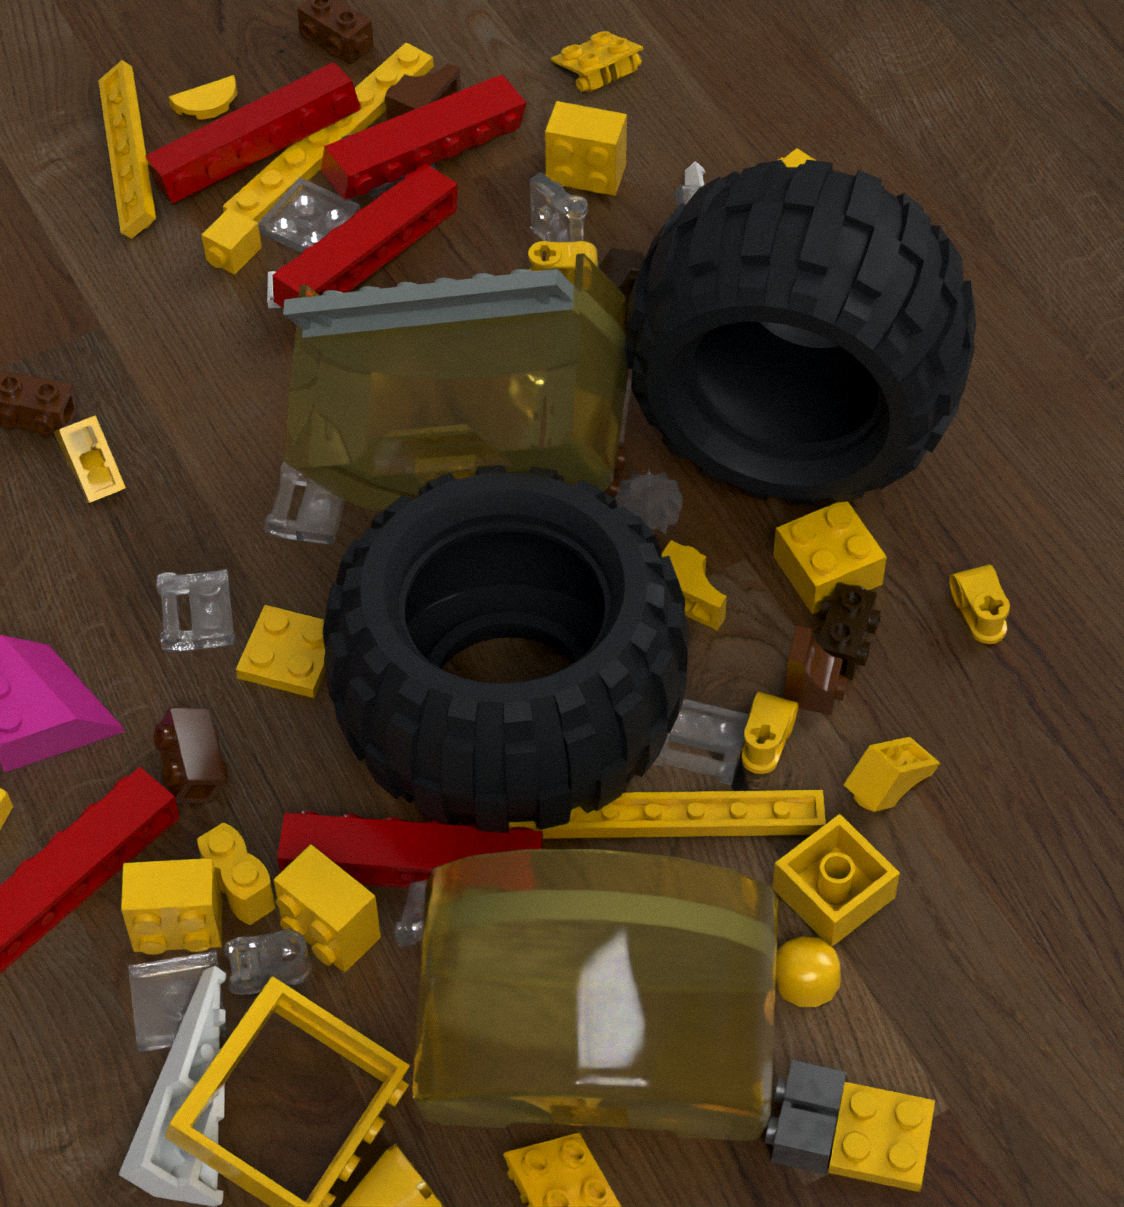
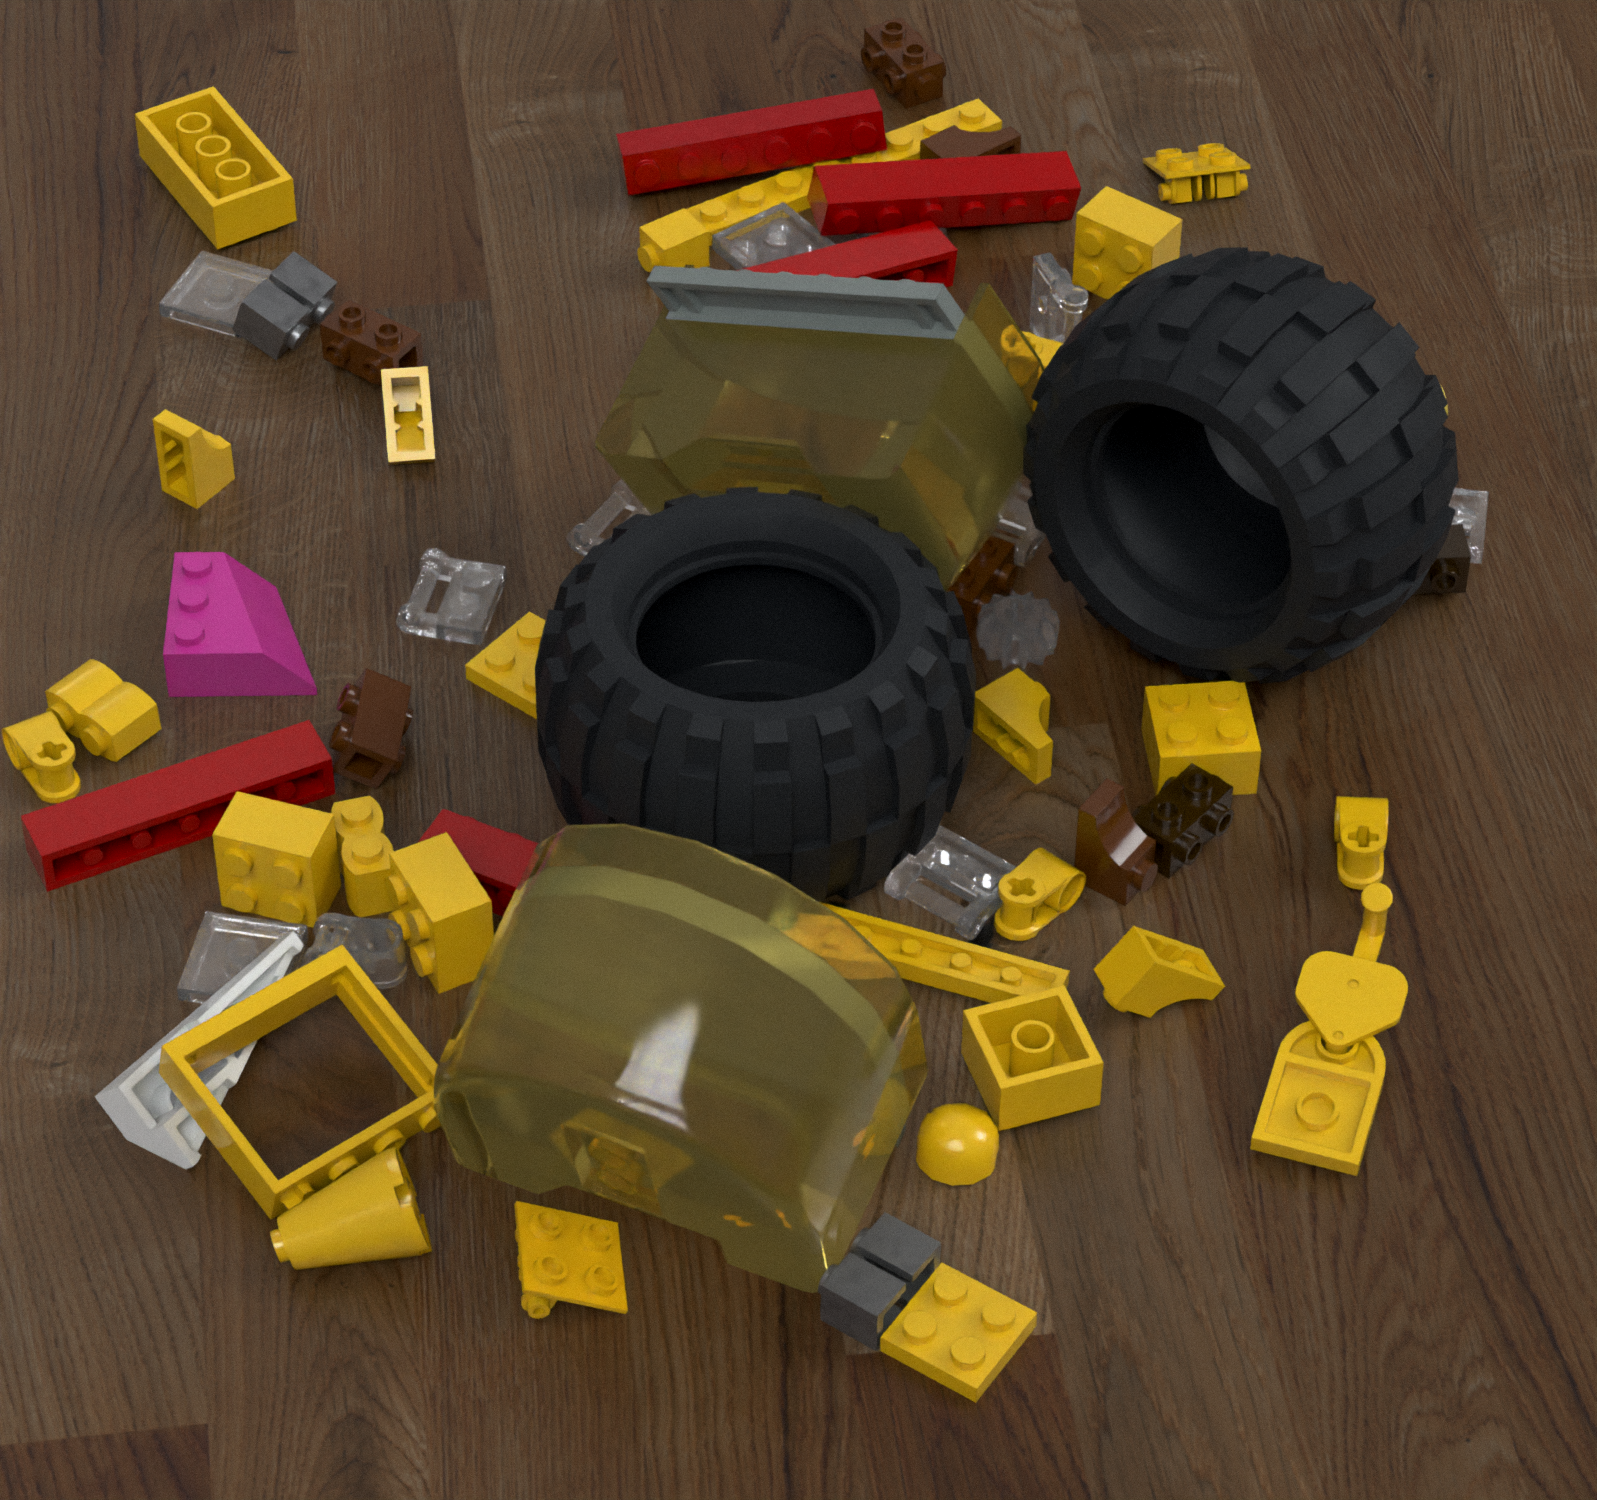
camera: 20 degrees right, 10 degrees down
yellow plate [98,60,156,239] -> none
yellow tile [168,75,237,120] -> none
none -> yellow plate [1250,883,1408,1176]

